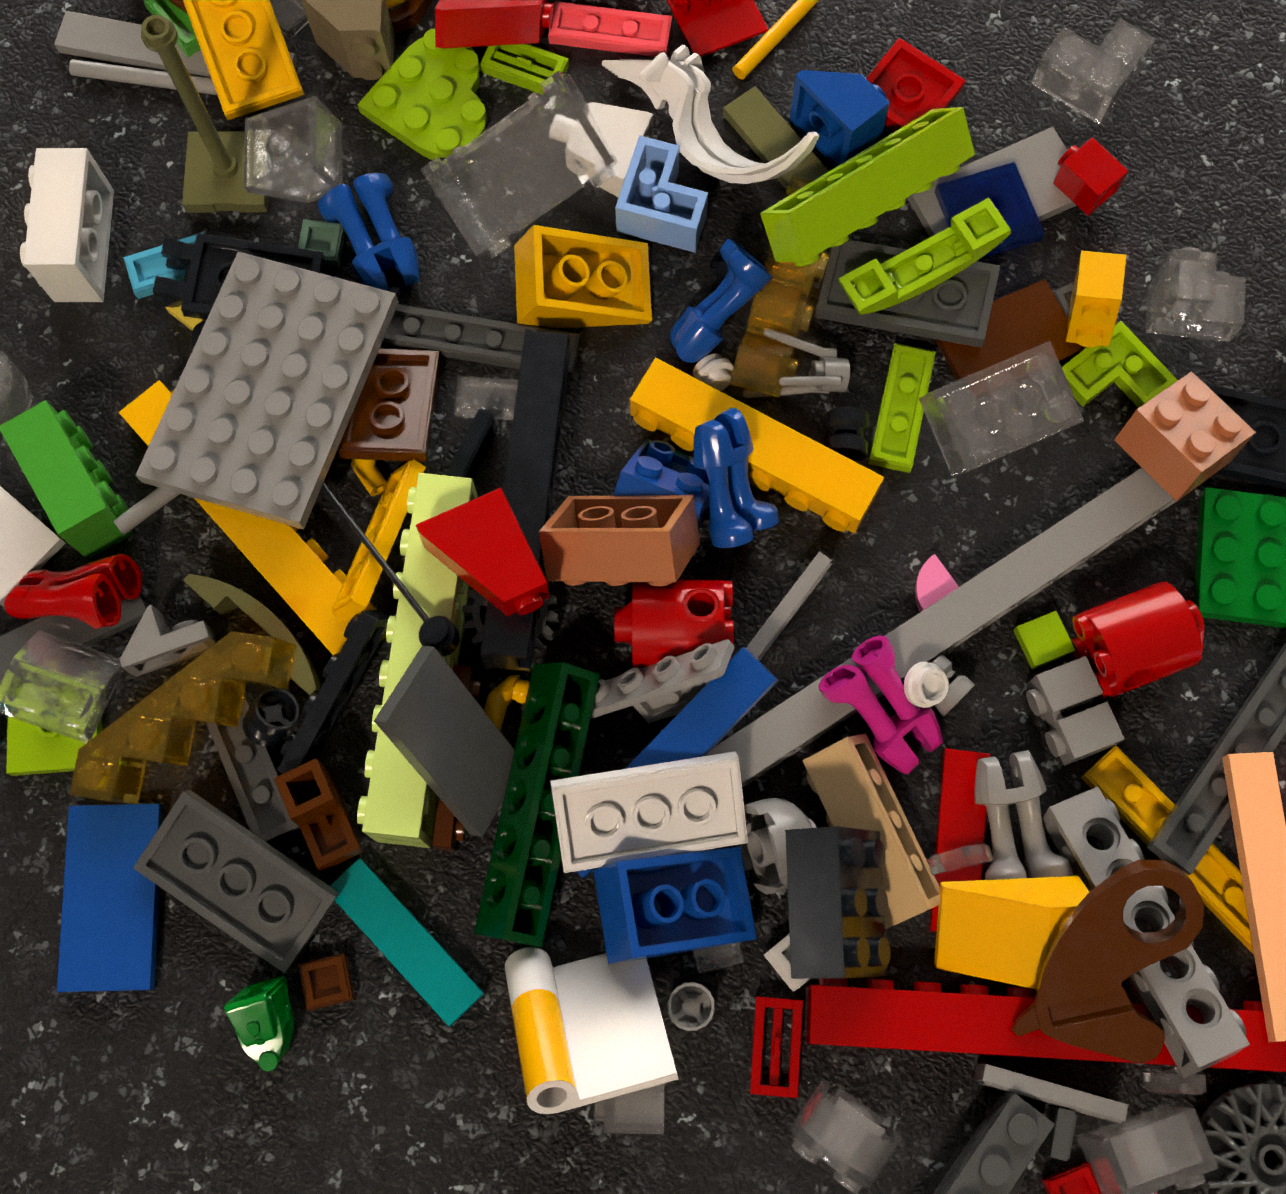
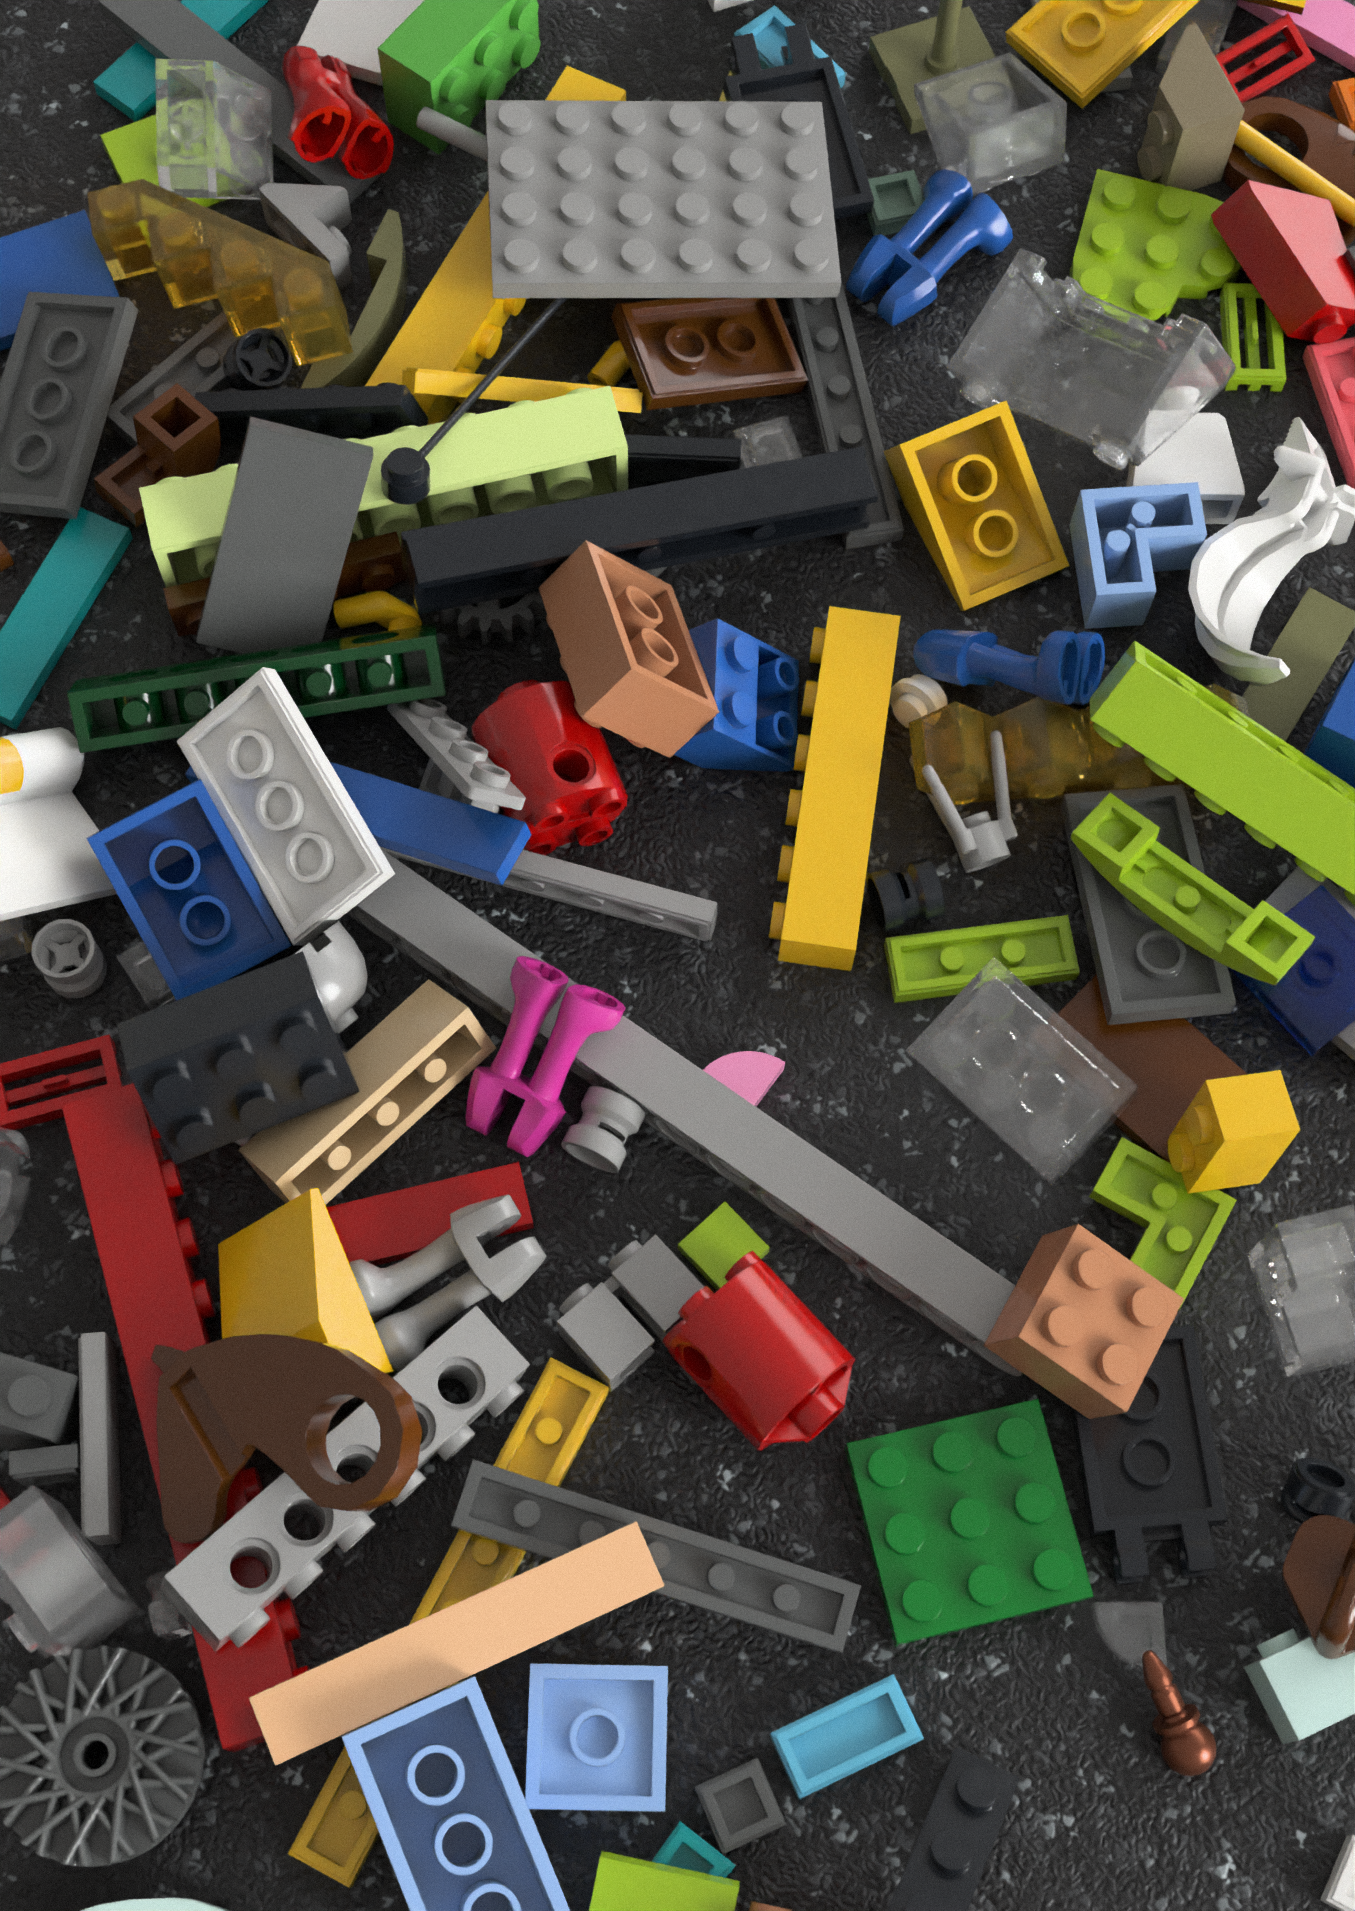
camera: 65 degrees right, 5 degrees down
red slope [416,488,549,616] -> none
blue piece [693,408,780,548] -> none
white plate [904,662,949,708] -> none
clear tile [928,844,993,875] -> none

